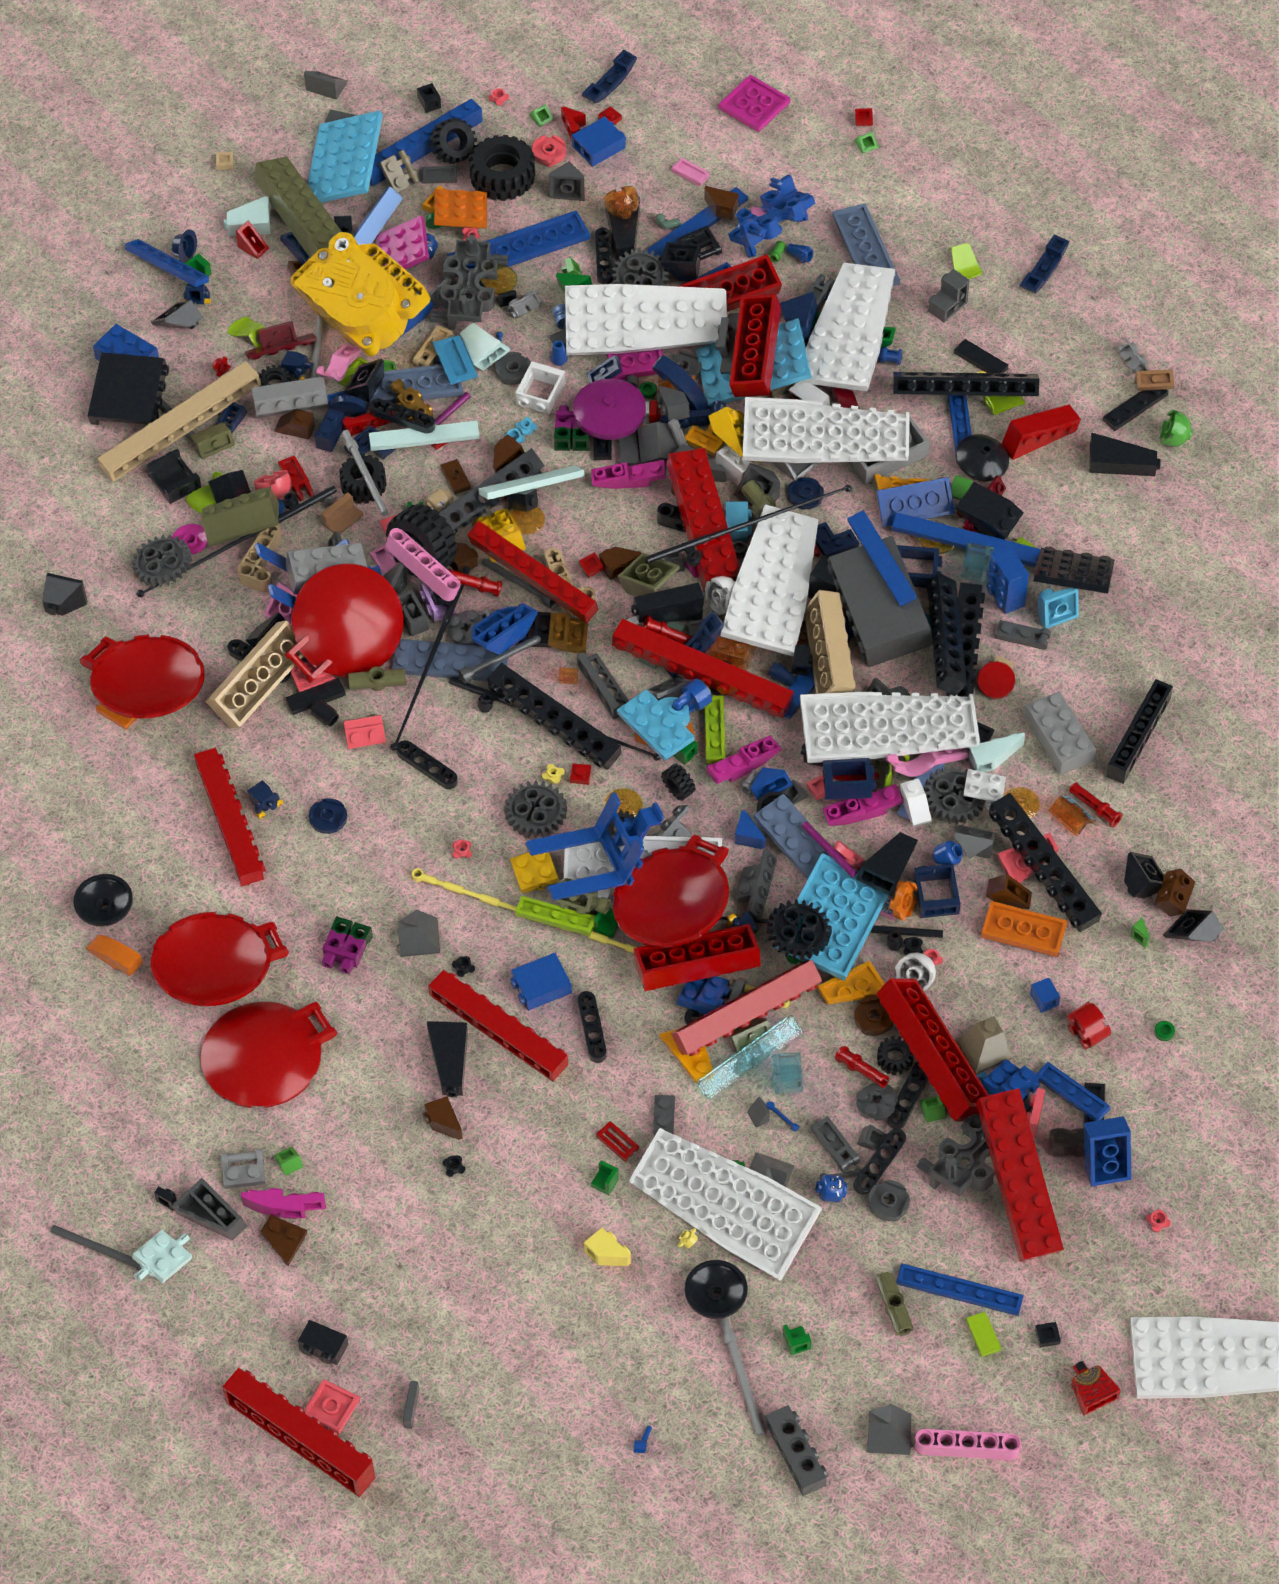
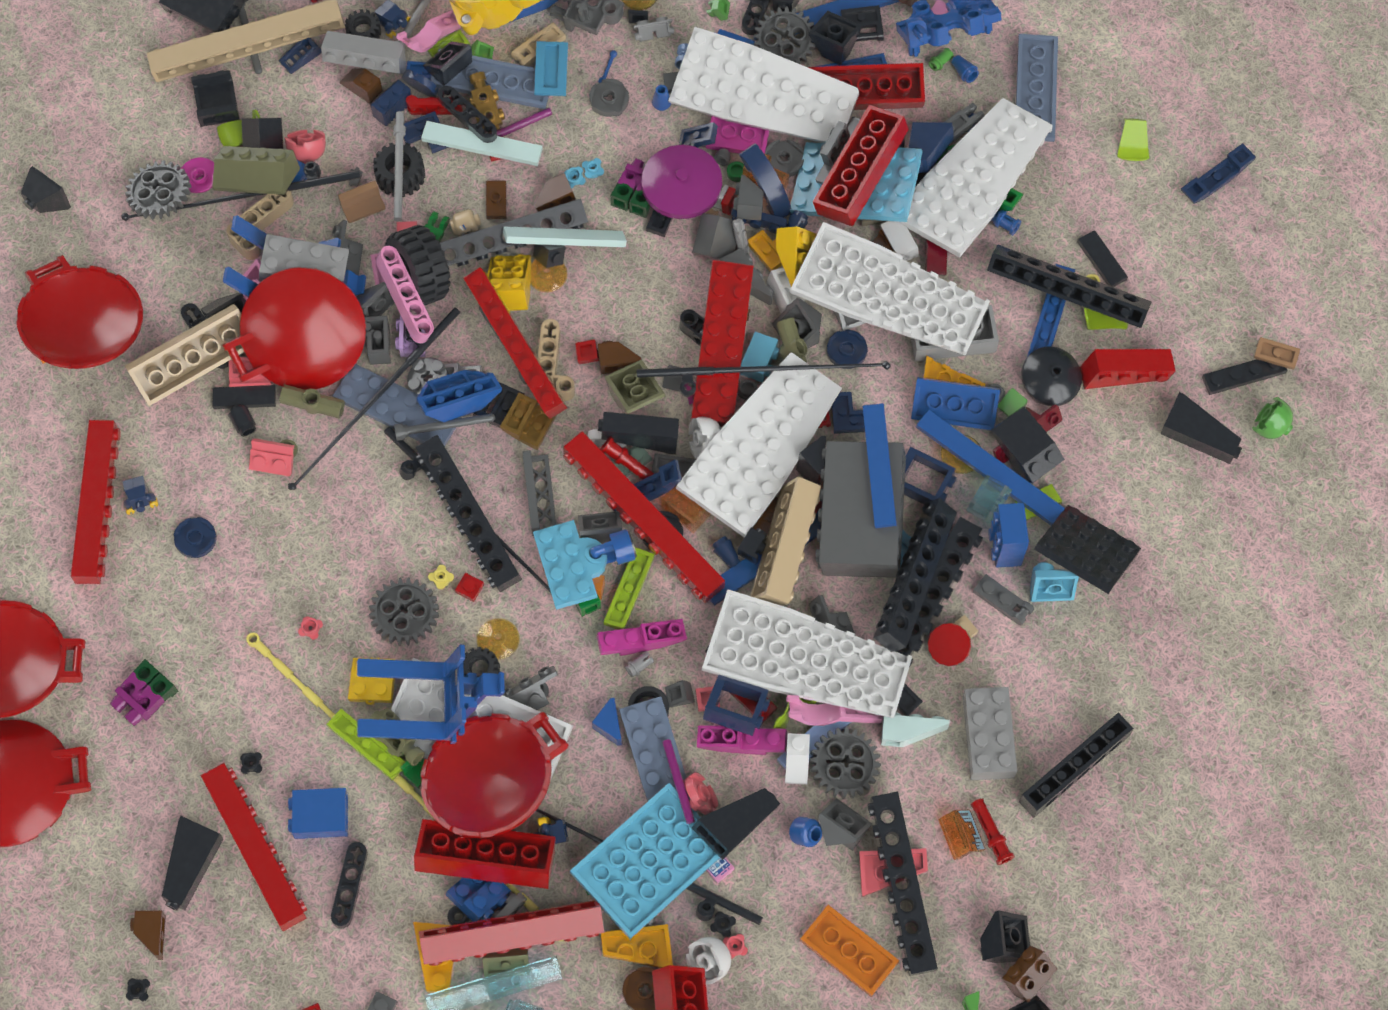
camera: 20 degrees right, 10 degrees up
olive panel [190,422,235,459] -> none
red hinge [278,455,314,501] -> none
black beam [397,740,458,789] -> none
dark grey slope [398,909,440,957] -> none
red pin [448,569,502,597] -> none
reddish brown slope [449,543,478,573] -> none
light aqua slope [460,323,511,371] -> none
white window [515,361,566,414] -> none
green slope [556,273,593,293] -> none
clear orange tile [559,667,579,685] -> none
dark pink slope [591,460,667,489] -> none
dark grey tile [619,430,638,467] -> none
black tyre [661,763,696,801] -> none
dark grey bracket [735,849,777,921] -> none
blue slope [750,767,793,800] -> none
black gear [766,899,832,960] -> none
orange plate [889,881,918,921] -> none
dark blue window [913,864,961,918] -> none
dark grey brick [928,269,970,322] -> none
white hinge [963,769,1006,810] -> none
reddish brown slope [986,873,1032,909] -> none
clear yellow dish [1003,787,1040,818] -> none
light grey hinge [1118,338,1149,373] -> none

